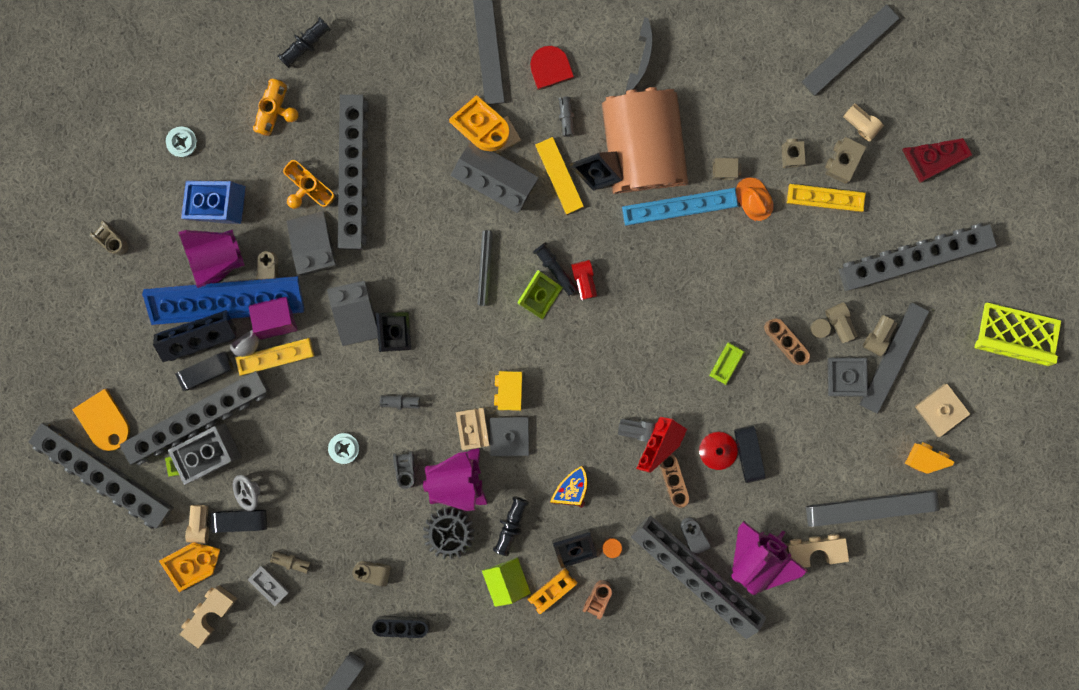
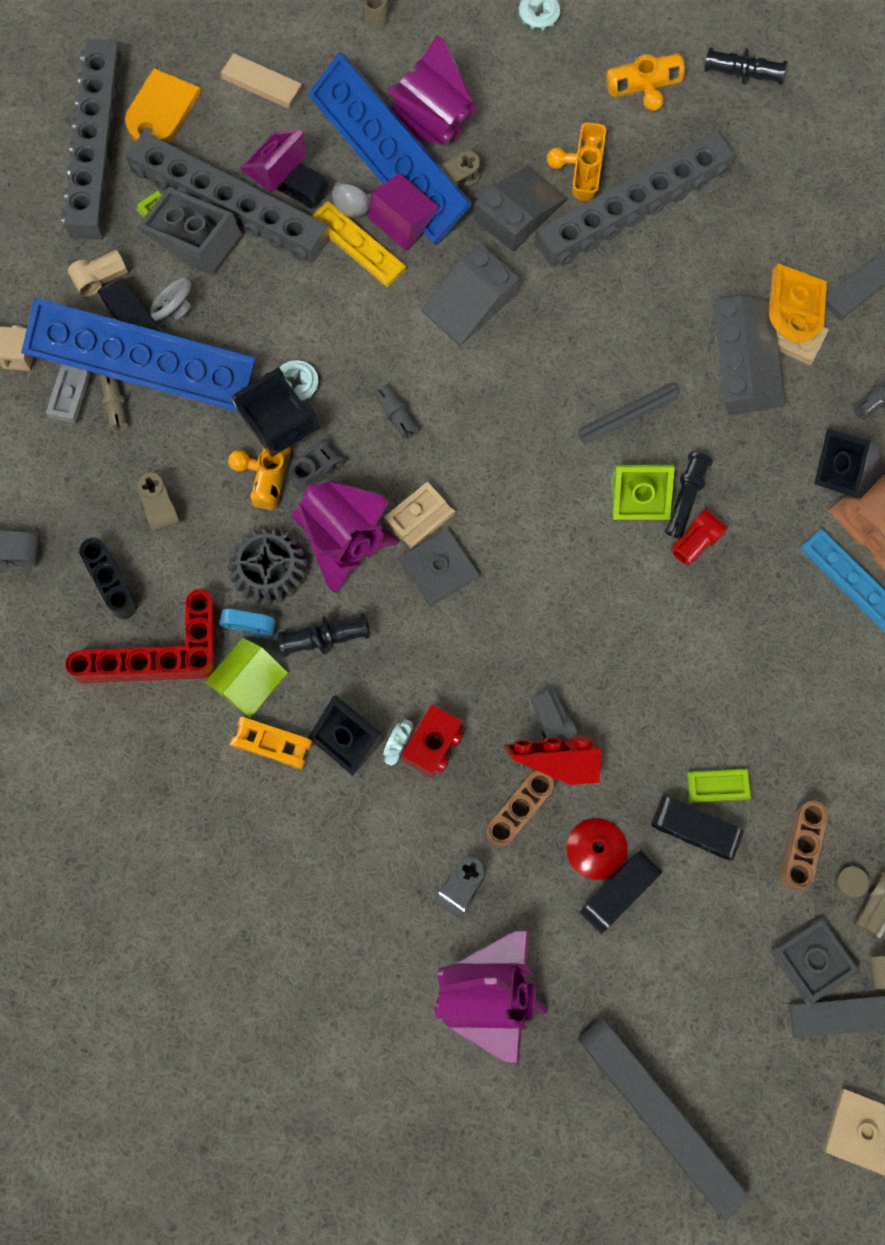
camera: 60 degrees right, 15 degrees down
black brick [153,310,236,363] -> none
light orange tile [159,542,220,592] -> none
blue slope [181,181,246,224] -> none
black slope [376,312,411,352] -> none
yellow brick [494,371,522,411] -> none
yellow tile [535,137,584,215] -> none
shield [550,466,588,508] -> none
nougat piece [582,580,612,620] -> none
orange tile [602,538,622,558] -> none
dark grey brick [631,515,766,639] -> none
tan arch [786,534,849,568] -> none
light orange slope [905,442,954,474] -> none
none -> blue plate [21,297,256,412]
none -> red beam [65,589,216,683]
none -> dark azure beam [219,609,276,636]
none -> tan tile [221,53,303,109]
none -> light orange piece [228,444,294,510]
none -> black panel [232,368,320,457]
none -> magenta slope [240,129,306,193]
none -> light aqua gear [383,719,413,766]
none -> red brick [401,704,465,778]
none -> black beam [651,796,744,861]

